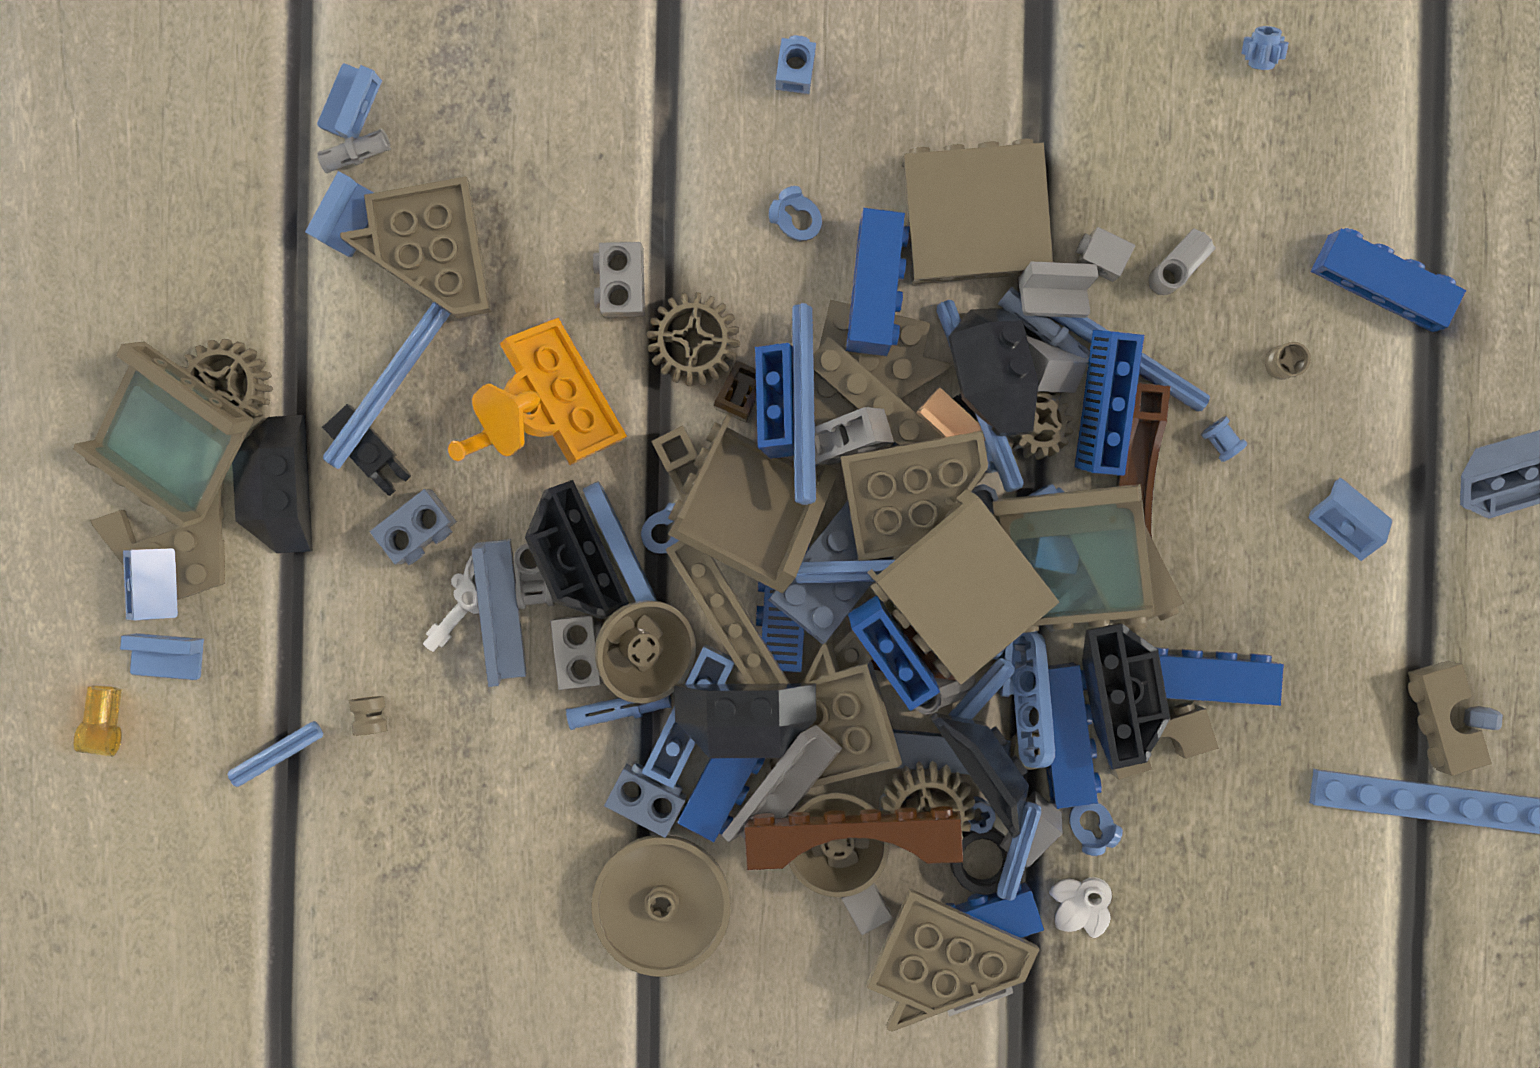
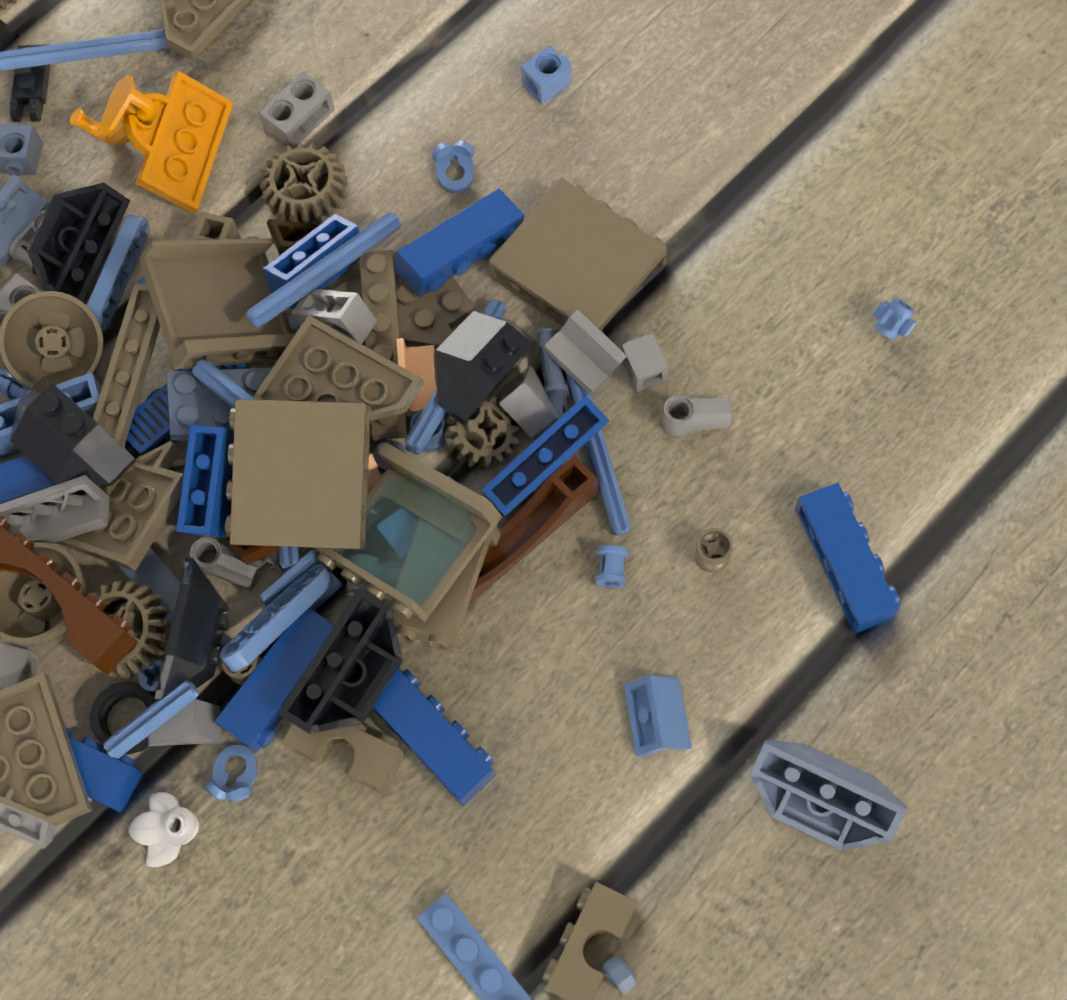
camera: 50 degrees right, 20 degrees down
medium blue axle [948,658,1015,719] -> none

